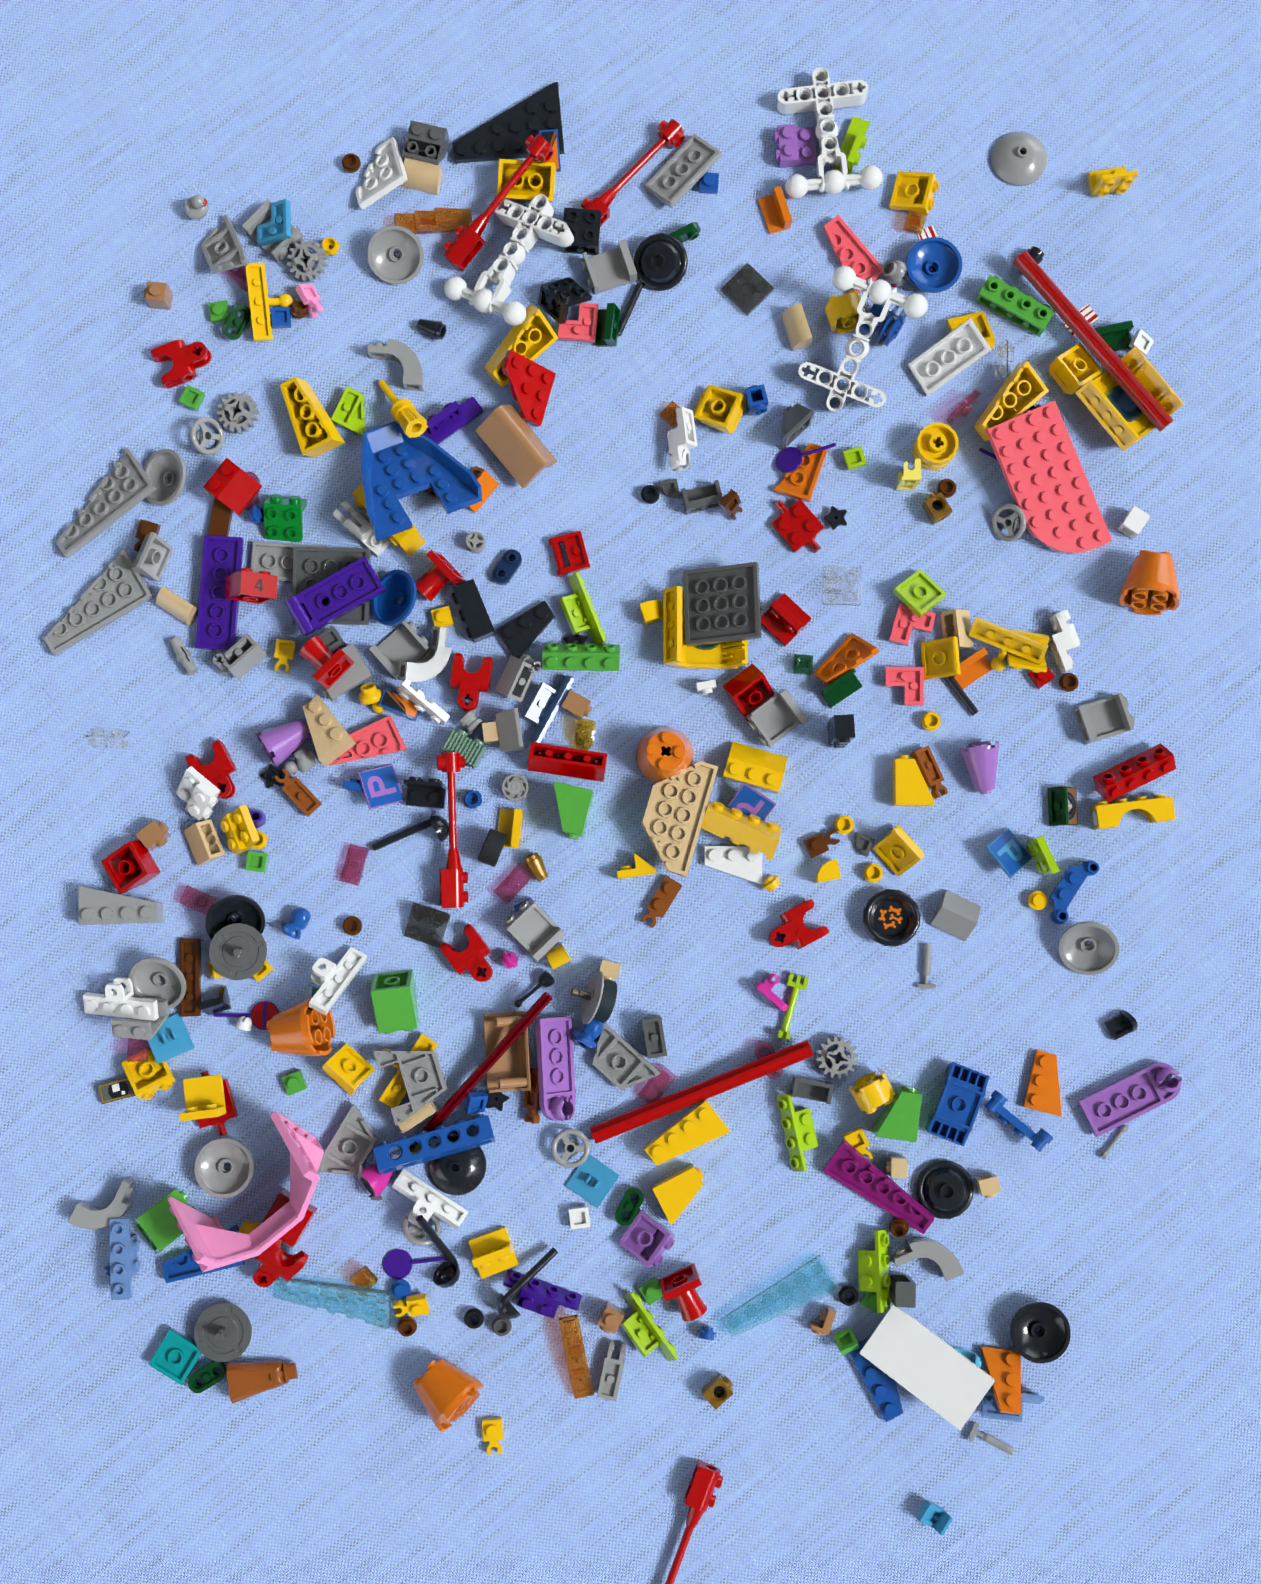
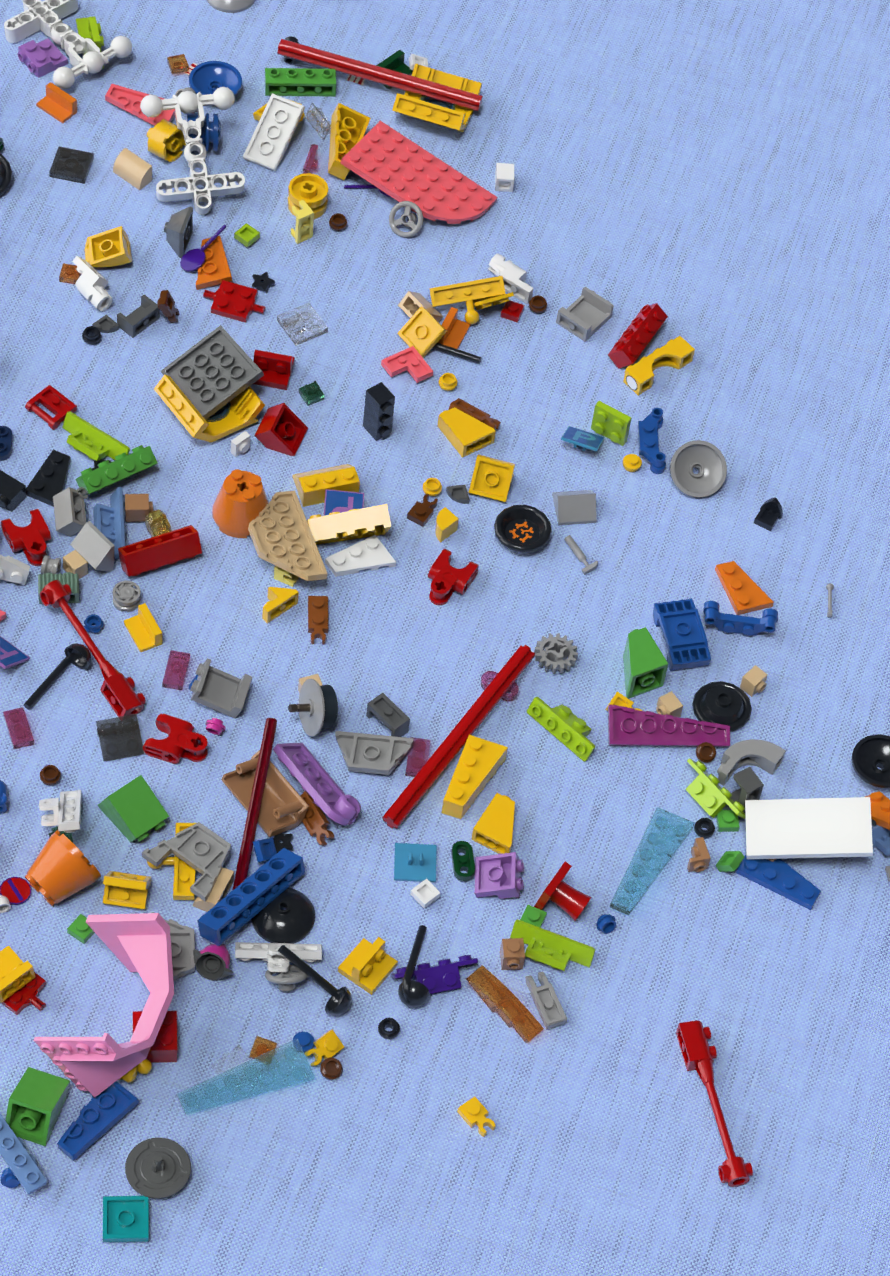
camera: 40 degrees left, 30 degrees down
dark green plate [188,1361,226,1393] -> none
light grey dish [194,1138,254,1198] -> none
dark orange piece [226,1361,298,1403] -> none
red piece [253,1236,309,1287] -> none
dark purple piece [383,1249,447,1279] -> none
black bracket [404,776,447,809] -> none
orange cone [413,1358,484,1433] -> none
black tyre [478,829,507,867] -> none
dark grey plate [492,1315,512,1336] -> none
black hinge [514,970,555,1008] -> none
pearl gold cone [524,852,548,882] -> none
yellow brick [546,943,571,969] -> none
light grey piece [551,1128,590,1168] -> none
bright green slope [554,782,594,840] -> none
blue animal [572,1019,603,1050] -> none
yellow brick [639,600,663,625] -> none
pearl gold brick [702,1373,733,1410] -> none
blue brick [744,384,769,415] -> none
light grey panel [746,689,808,748] -> none
dark pink piece [754,973,789,1012] -> none
yellow plate [762,874,780,892] -> none
lime hinge [777,972,809,1041] -> none
dark grey panel [790,1075,834,1104] -> none
orange wing [813,633,879,685] -> none
dark green panel [820,669,863,708] -> none
yellow brick [849,1070,895,1114] -> none
yellow plate [863,864,883,883] -> none
coral plate [888,603,936,646] -> none
yellow plate [889,171,939,215] -> none
lime plate [893,569,947,618] -> none
pearl gold brick [922,492,953,525] -> none
medium lavender cone [960,741,999,794] -> none
dark green panel [1047,786,1078,826] -> none
yellow slope [1049,342,1104,395] -> none
medium lavender plate [1077,1062,1183,1137] -> none
orange cone [1119,550,1180,615] -> none

